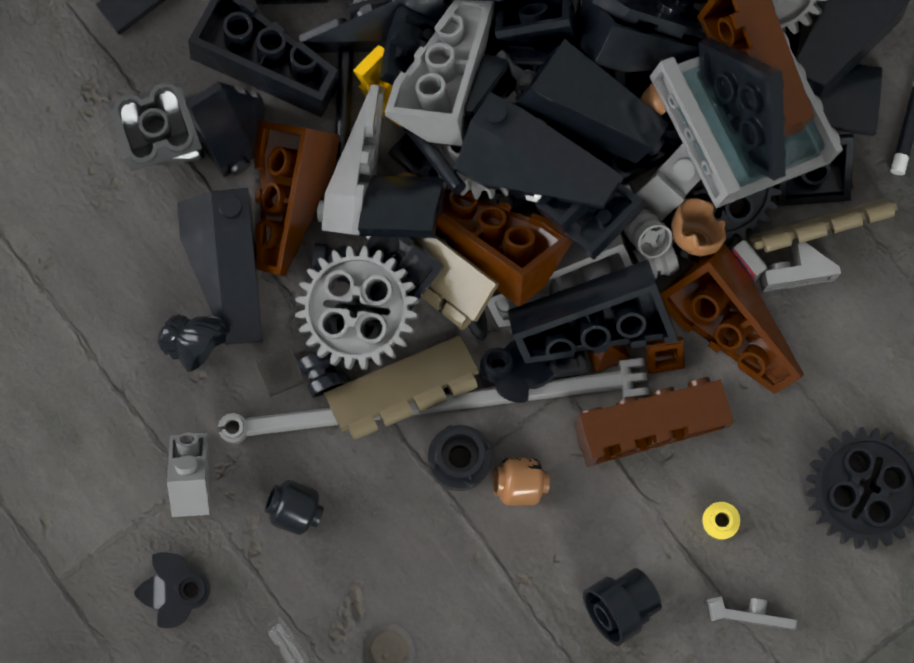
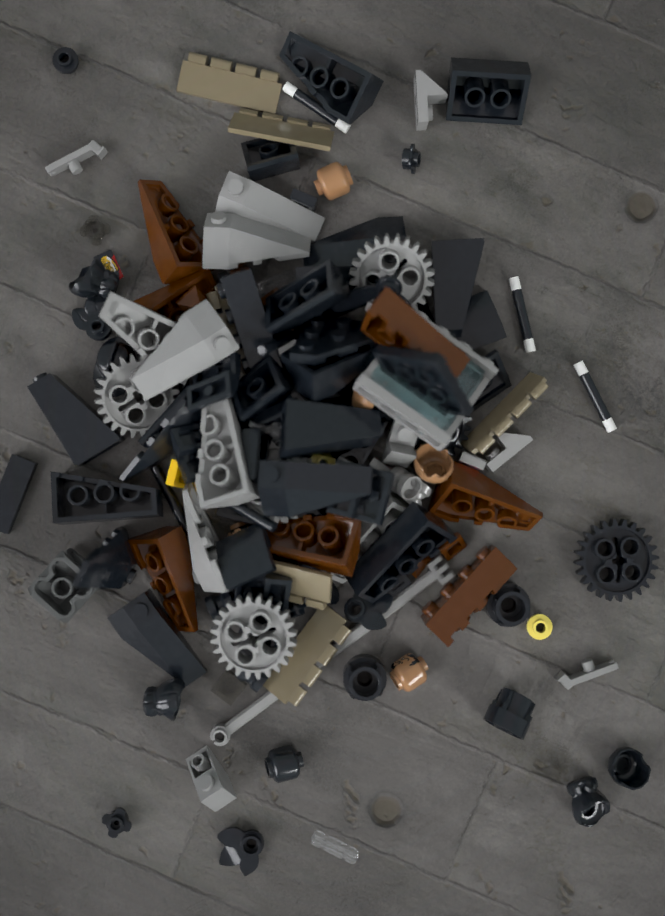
camera: 25 degrees left, 10 degrees up
none -> black plate [102,807,132,838]
none -> black plate [288,602,309,618]
none -> black piece [485,581,530,627]

